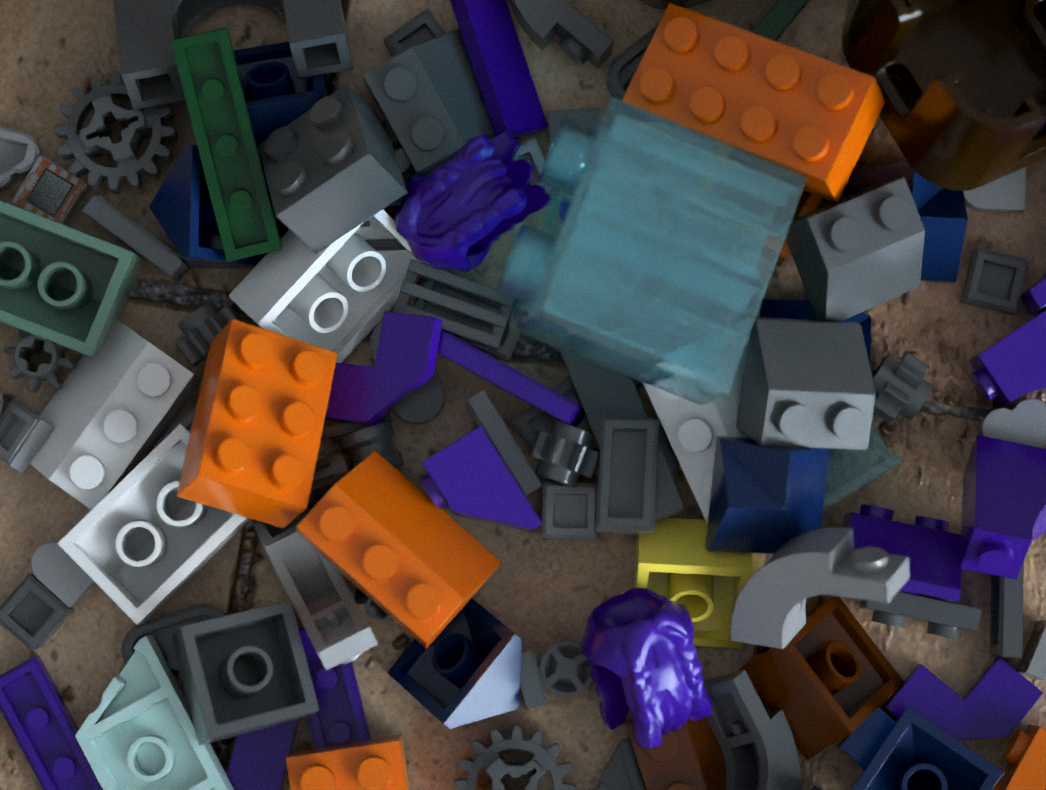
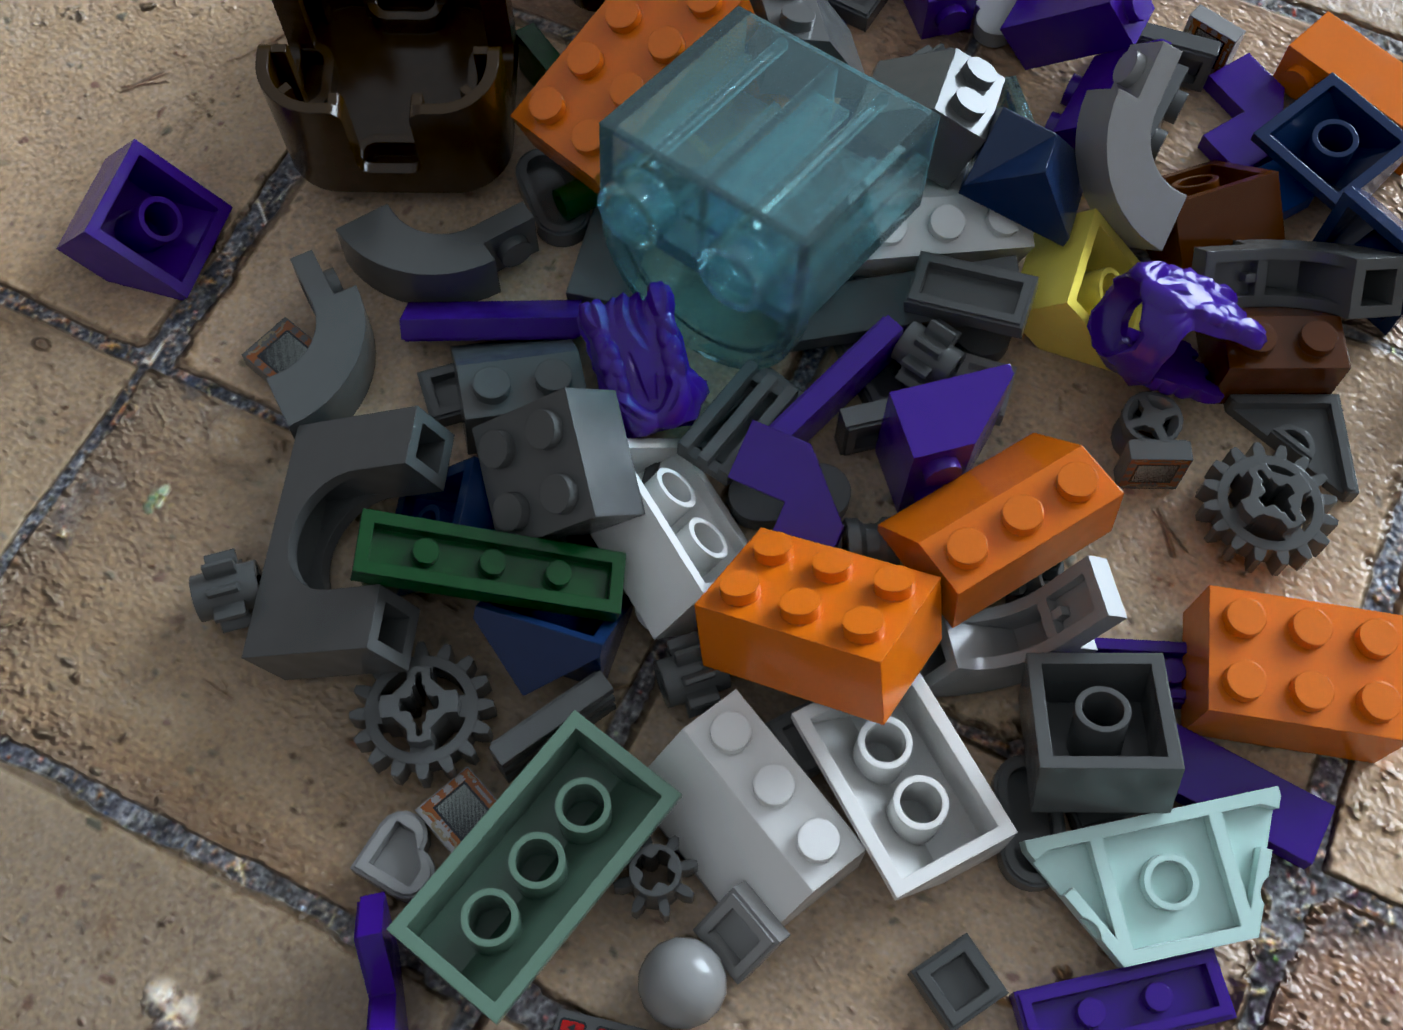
camera: 75 degrees left, 20 degrees down
light grey tile [31,542,95,608] -> none
dark blue slope [387,598,522,729] -> none

